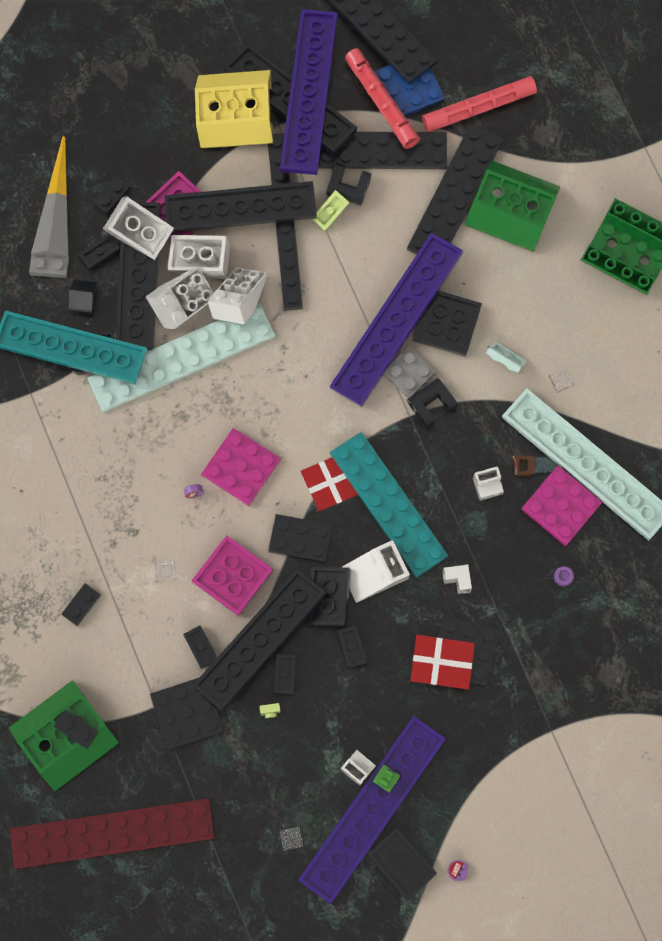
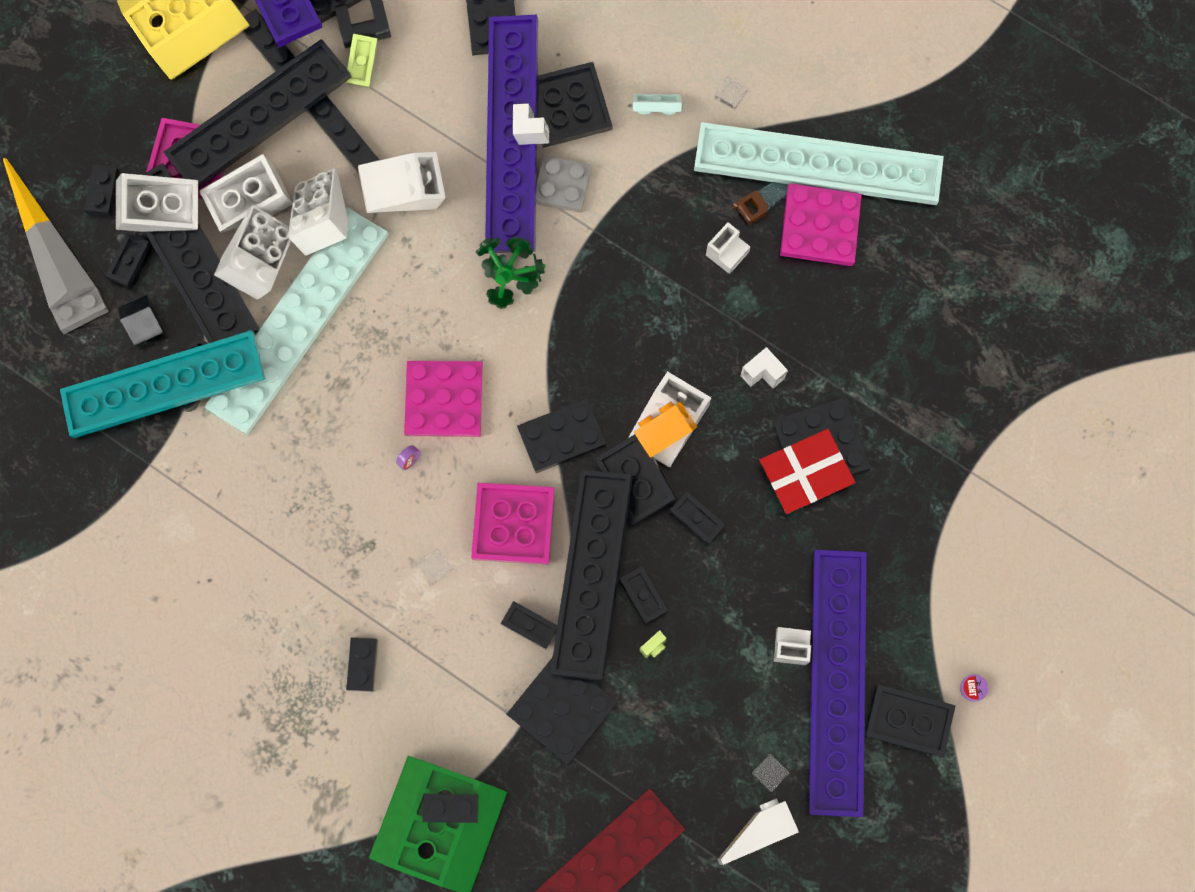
camera: 30 degrees left, 0 degrees up
red sticker [300,457,358,511] -> none
teal plate [330,432,448,578] -> none
bright green tile [373,765,400,793] -> none
black connector [406,378,458,428] -> none
medium lavender tile [554,566,574,587] -> none
none -> white slope [358,152,446,213]
none -> dark green plant [476,236,546,309]
none -> white piece [513,104,549,145]
none -> light orange brick [634,401,698,458]
none -> white slope [717,799,799,865]

